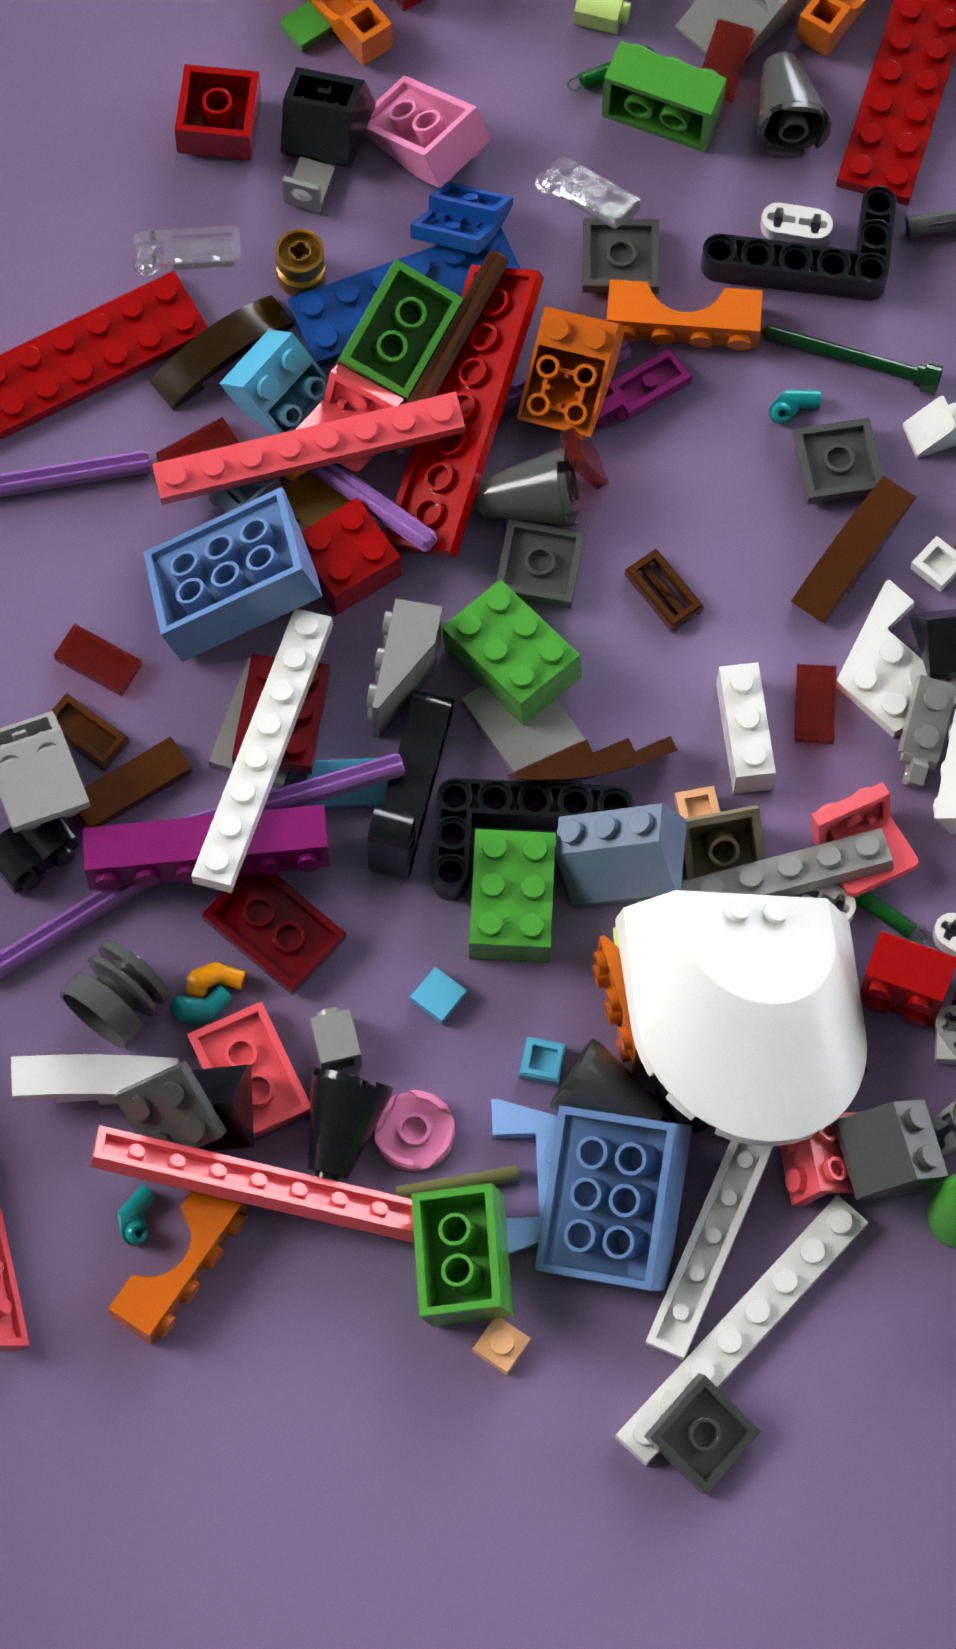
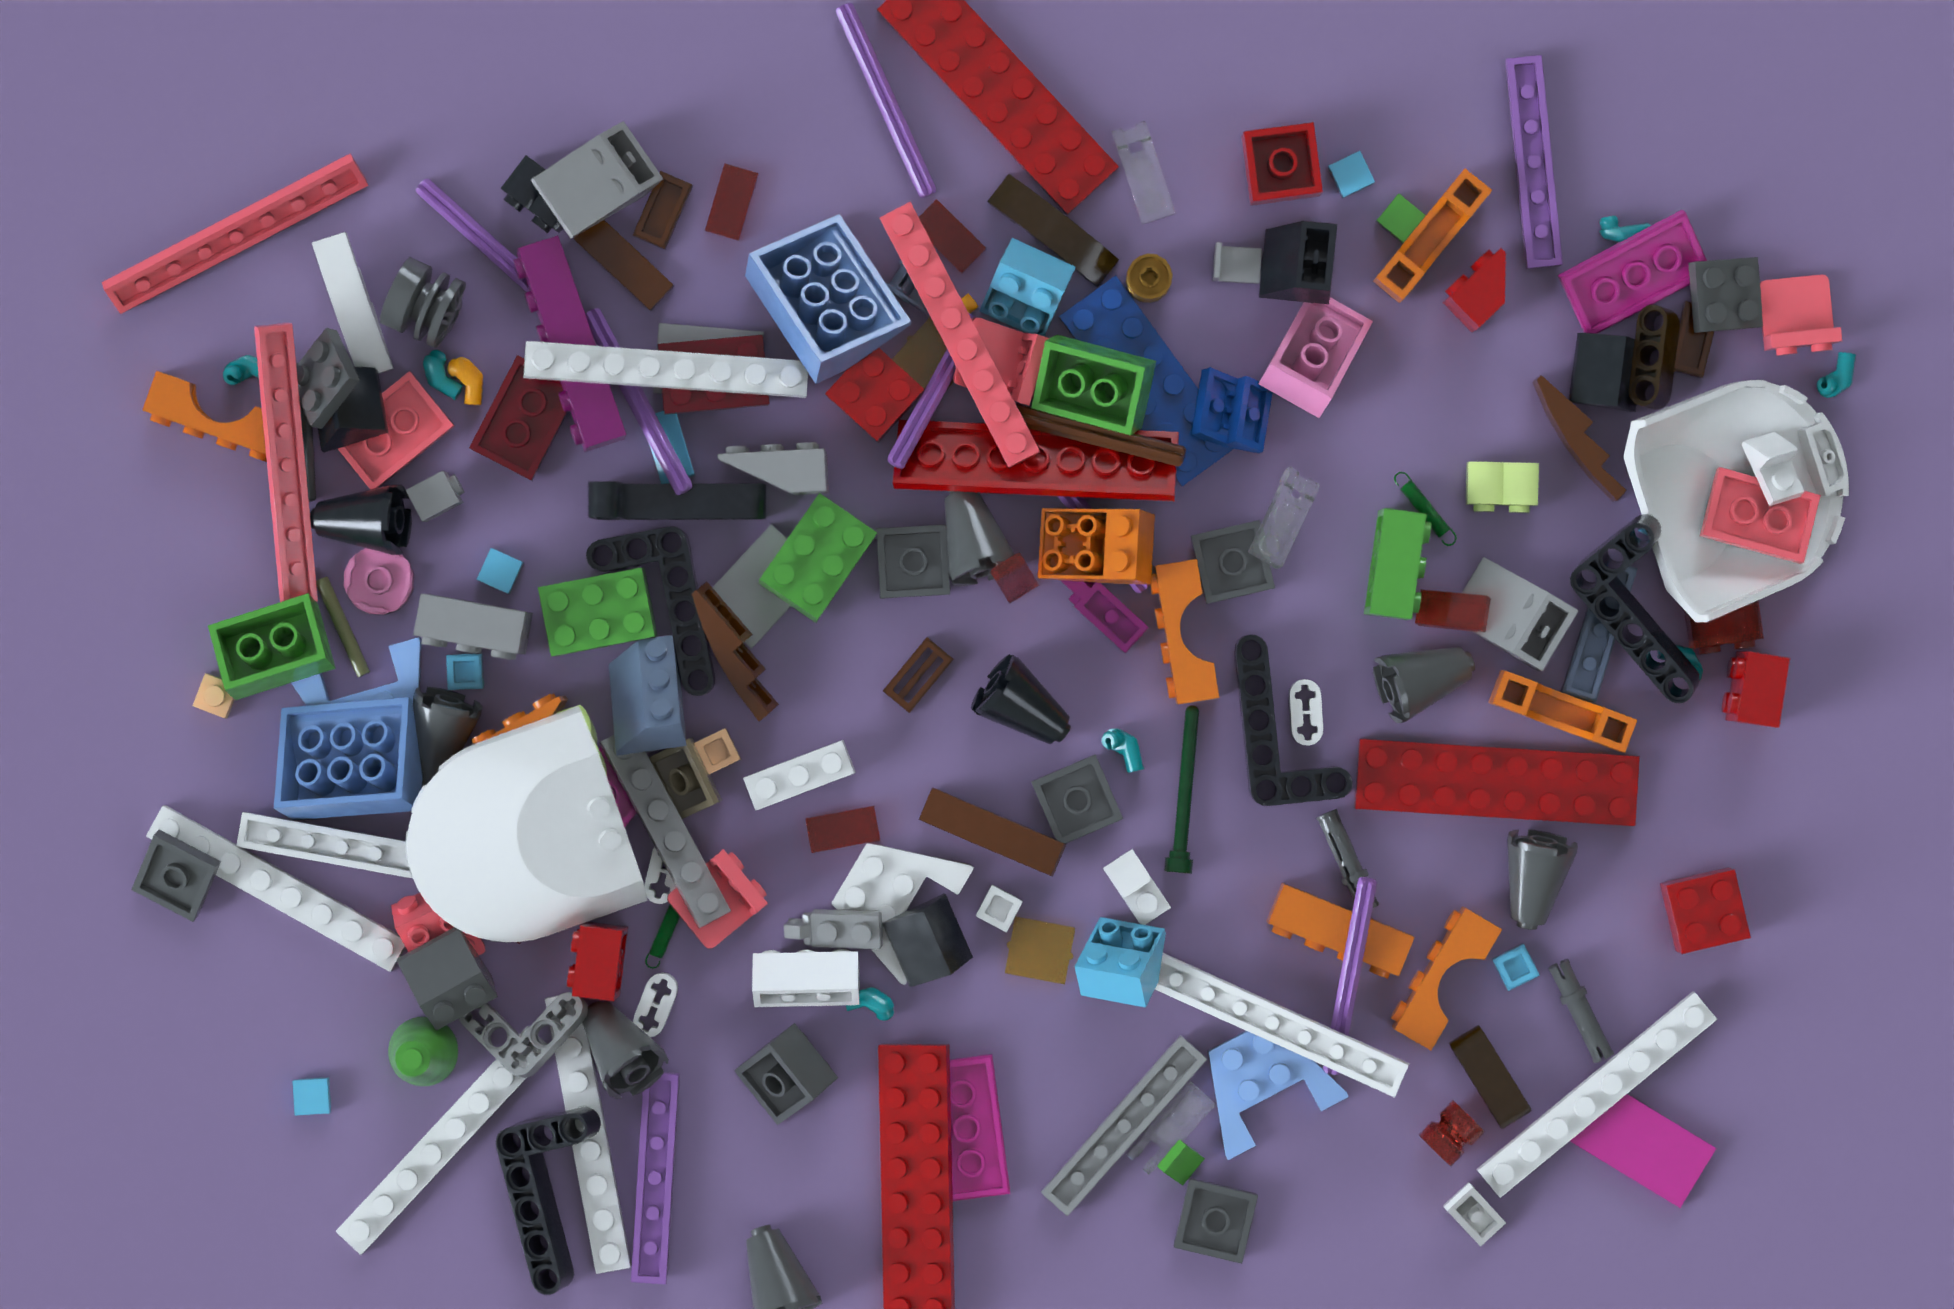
camera: 80 degrees right, 20 degrees up
none -> light grey brick [413,593,533,660]
none -> black cone [971,654,1071,744]
none -> medium azure tile [1328,151,1375,198]

